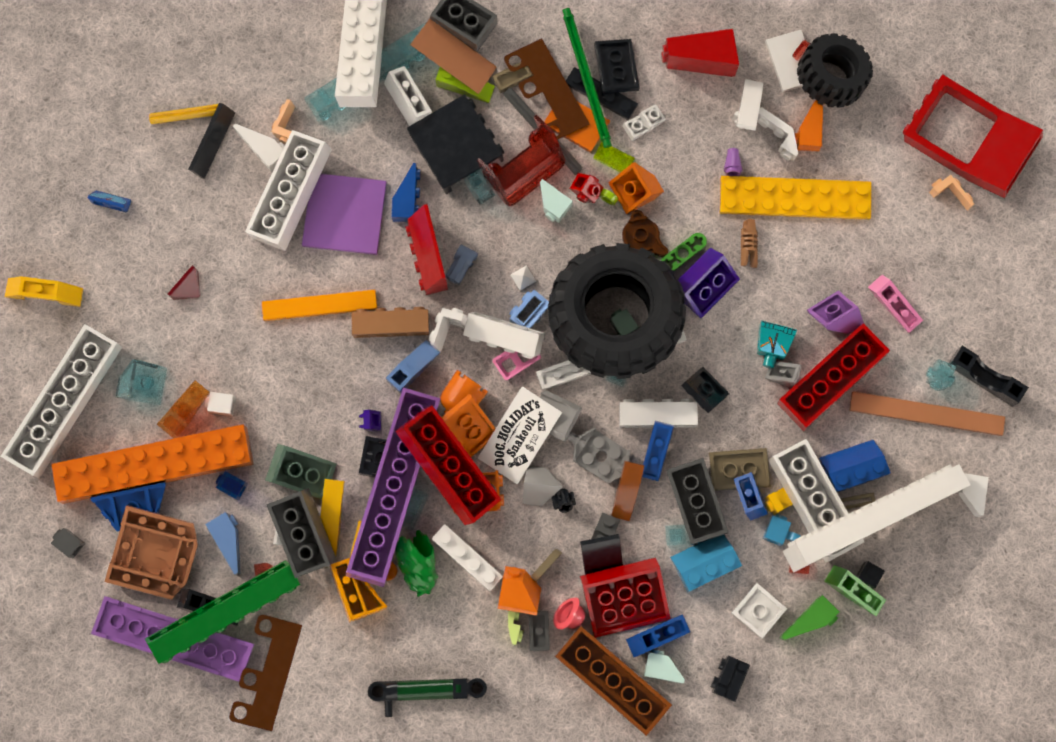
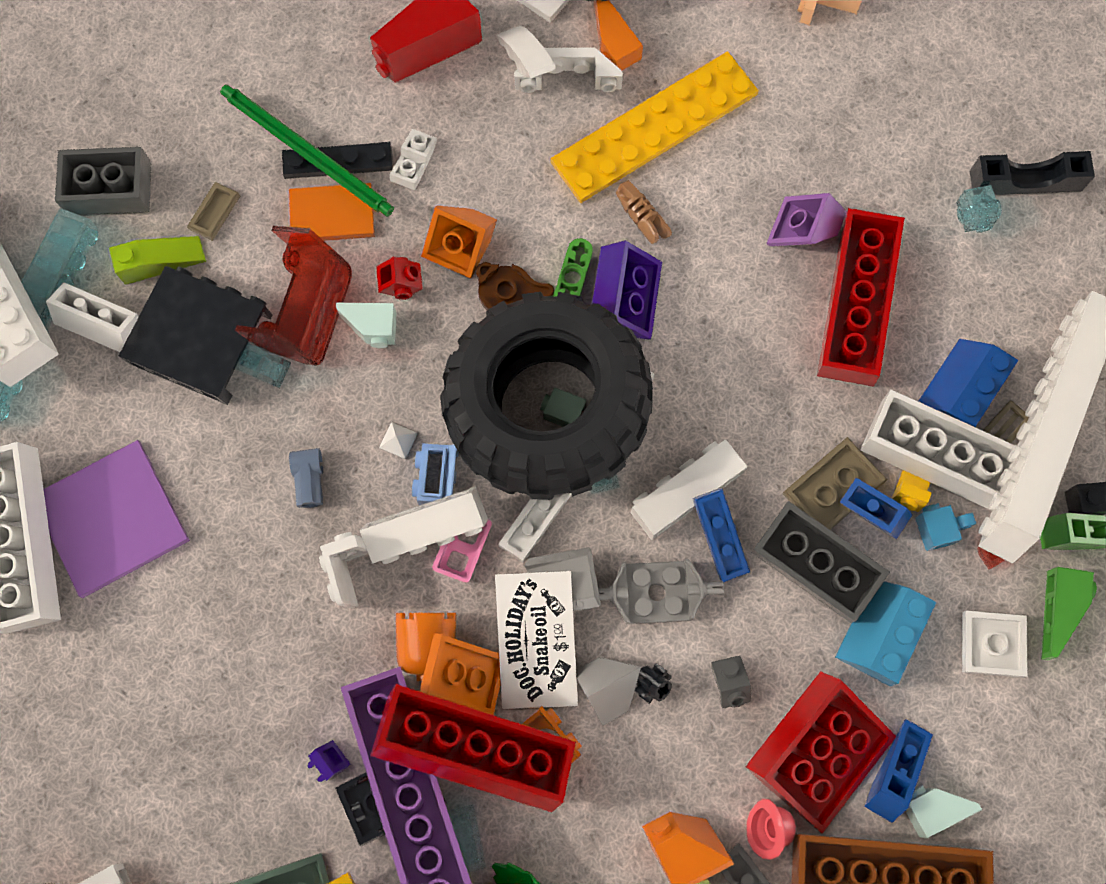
camera: 35 degrees left, 5 degrees down
light orange tile [262,290,377,321] -> none
medium nougat brick [351,307,430,338] -> none
medium blue slope [386,340,440,394] -> none
blue slope [391,163,421,222] -> none
red slope [405,204,448,295] -> none
nougat sticker [410,18,497,94] -> none
white brick [432,524,503,592] -> none
reddish brown piece [504,38,589,142] -> none
dark grey axle [504,88,582,175] -> none
dark tan tile [531,549,562,582] -> none
black tile [580,534,623,575] -> none
clear neon green tile [593,142,635,173] -> none
black tile [594,39,640,94] -> none
lime tile [599,189,619,205] -> none
dark orange slope [611,460,645,521] -> none
clear light blue tile [665,525,686,546] -> none
black plate [681,367,730,413] -> none
black brick [710,656,750,702] -> none
medium lavender cone [724,148,742,176] -> none
teal torso [757,321,797,369] -> none
light grey slope [765,361,802,388] -> none
nougat tile [849,391,1005,436] -> none
bright pink slope [868,275,923,333] -> none

